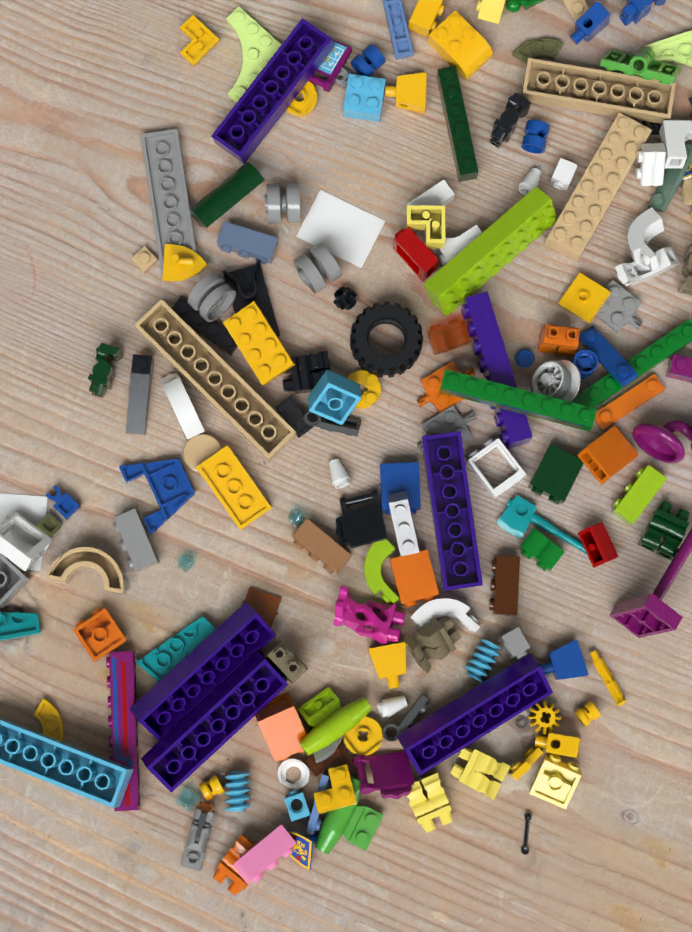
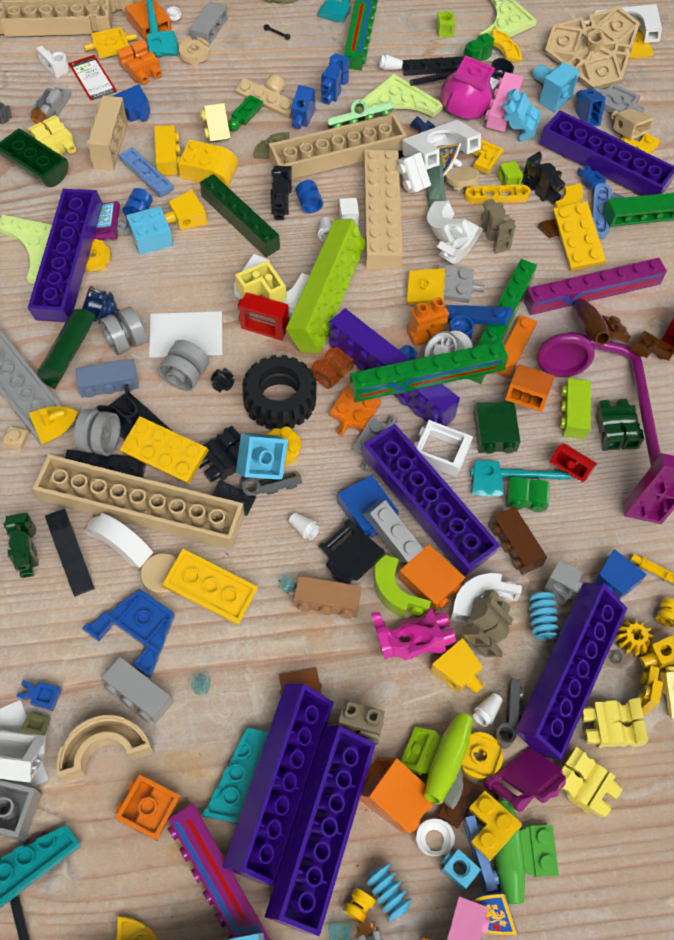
camera: 30 degrees left, 20 degrees down
none -> dark blue helmet [82,285,119,324]

